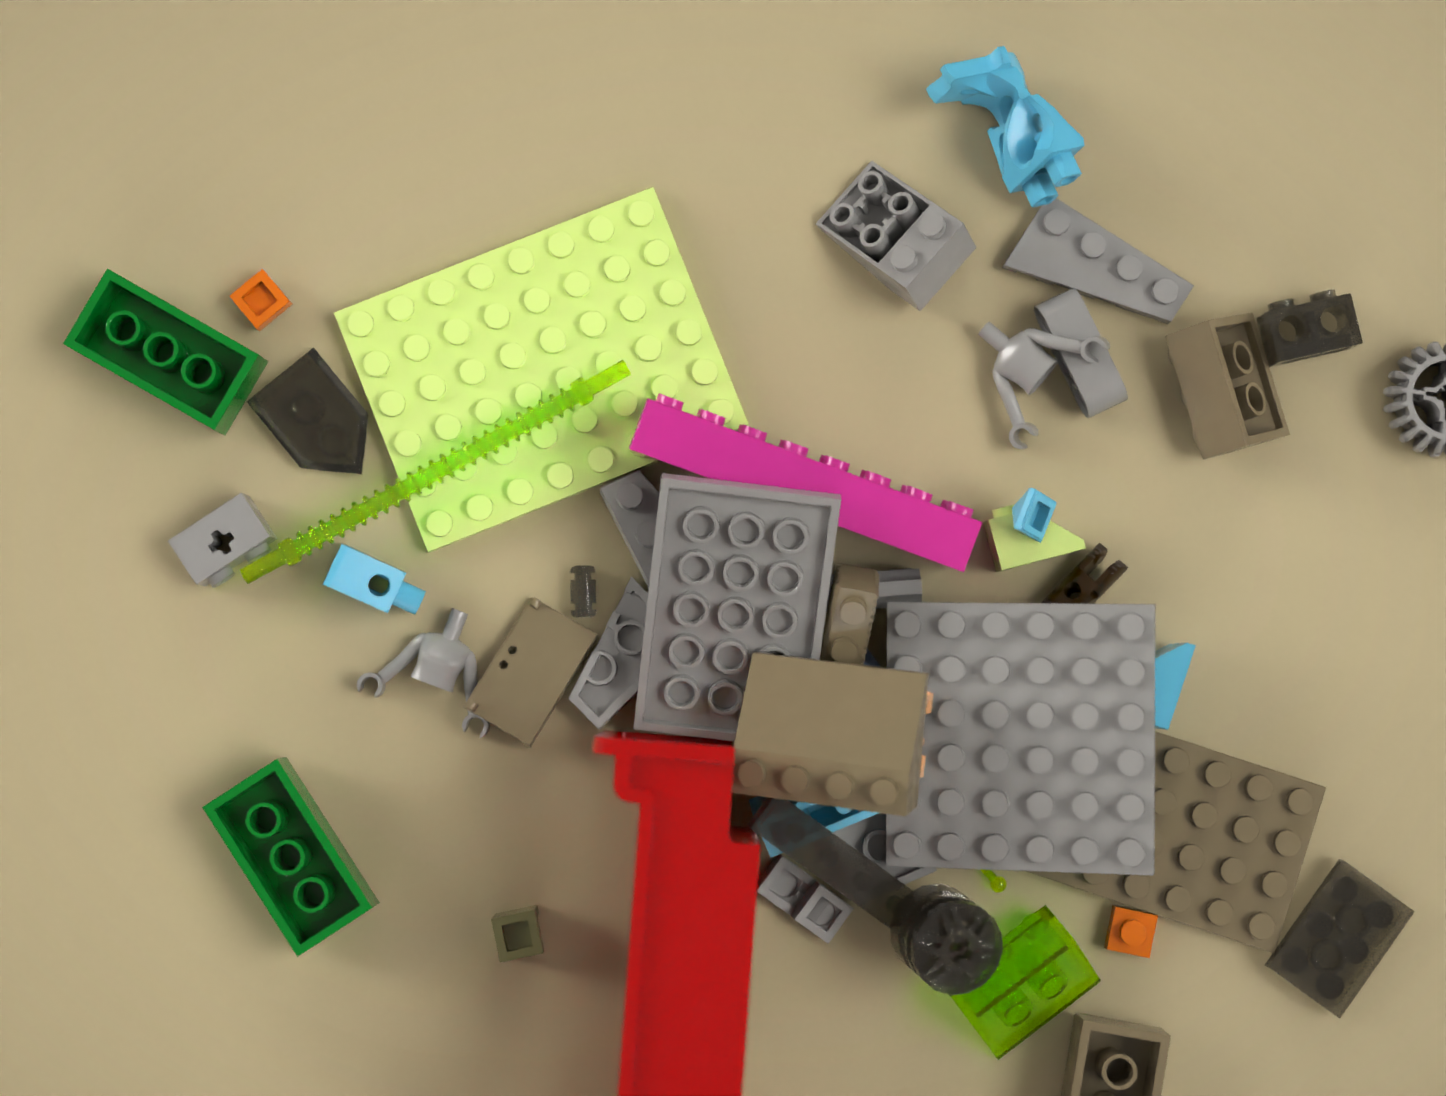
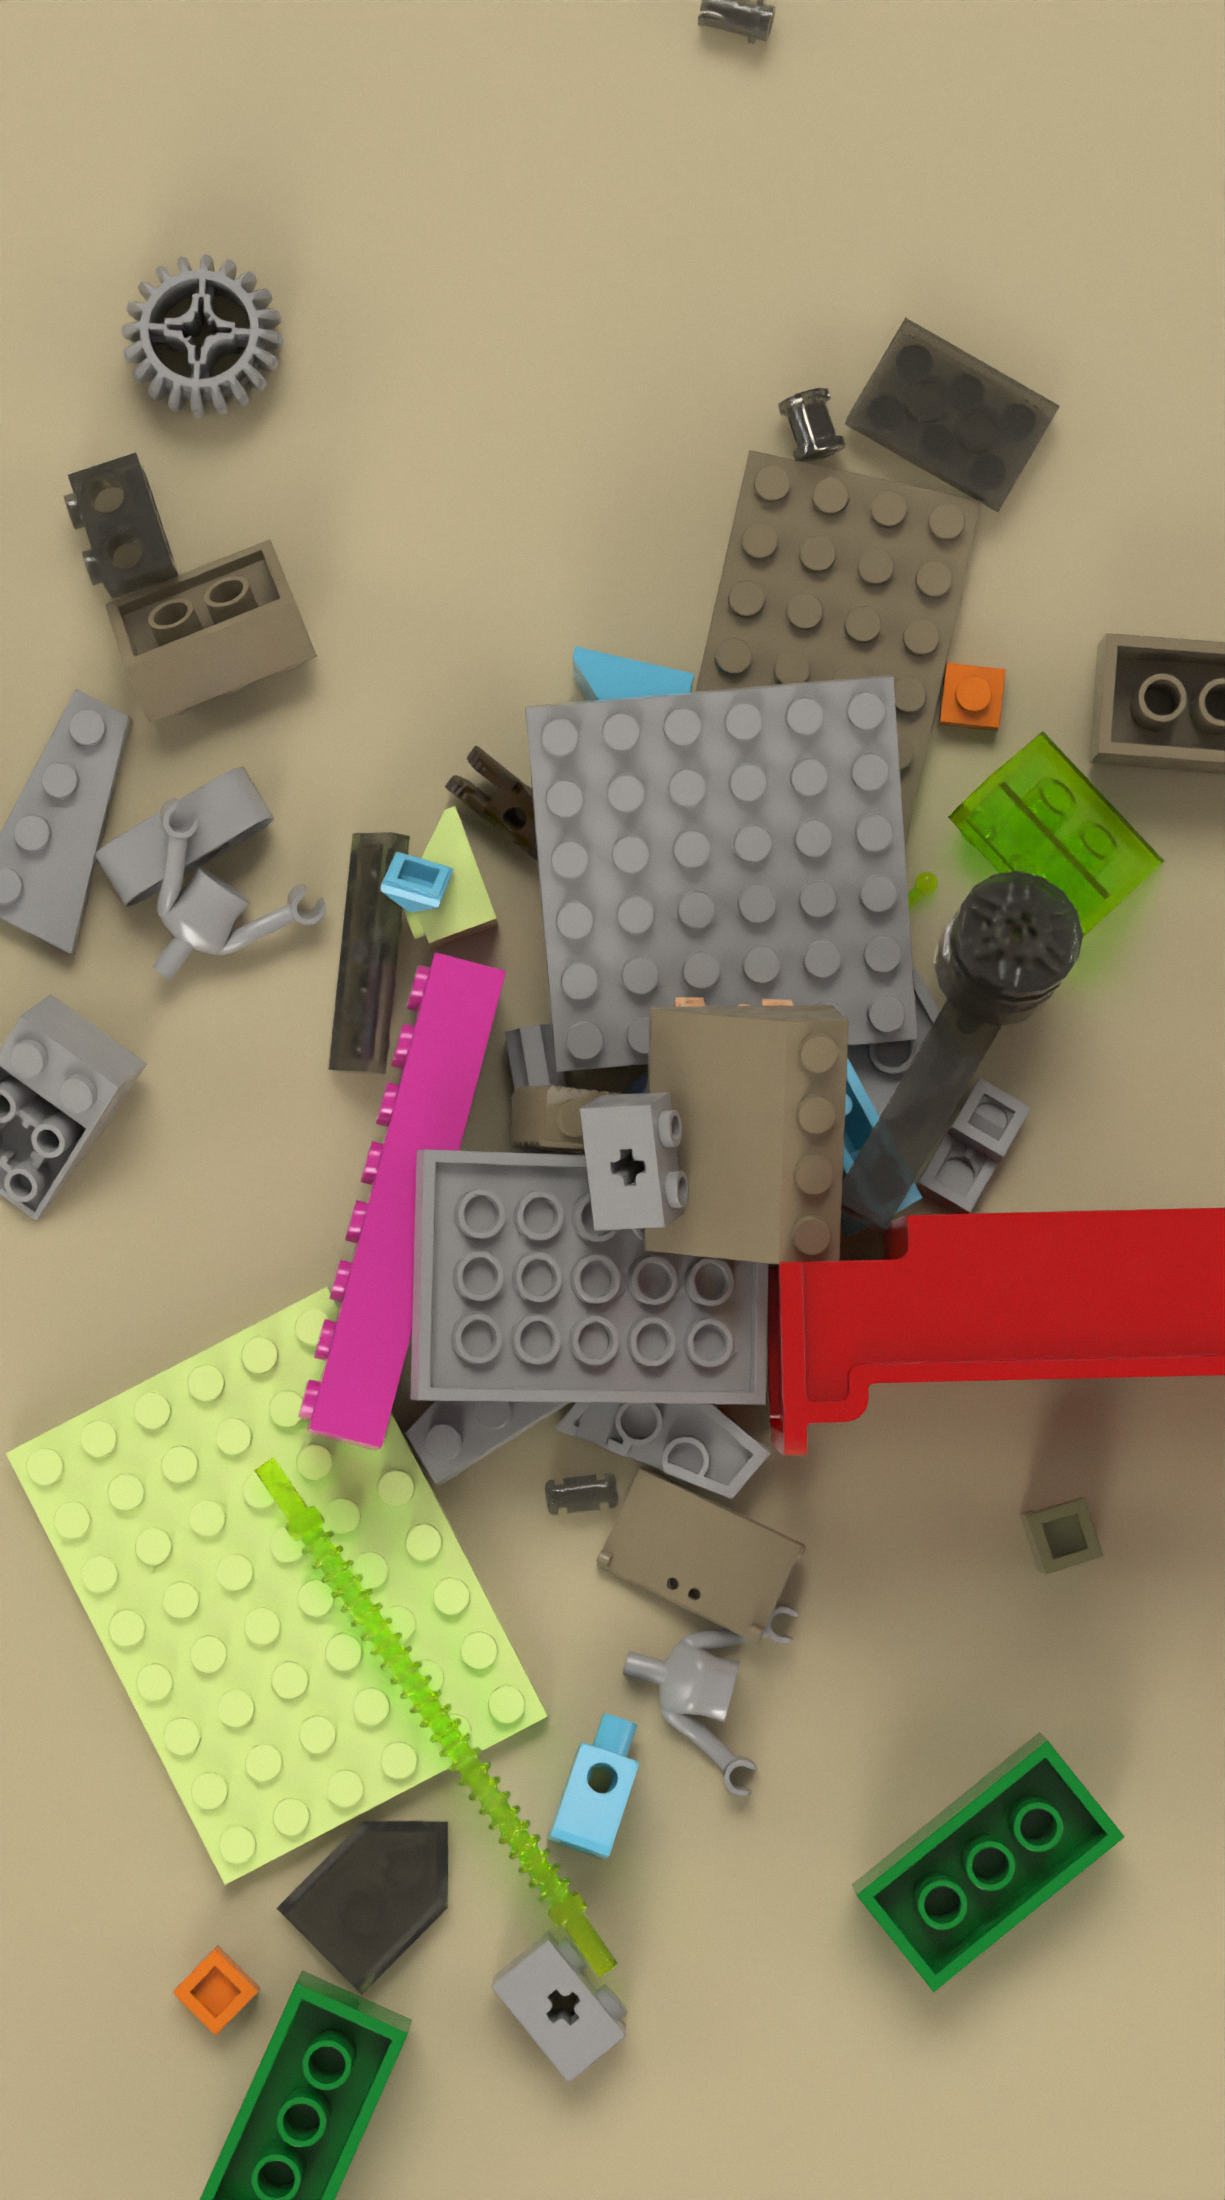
camera: 85 degrees left, 0 degrees up
none -> clear smoke plate [328,832,410,1074]
none -> light grey brick [579,1092,689,1230]
none -> clear smoke bush [778,388,846,463]

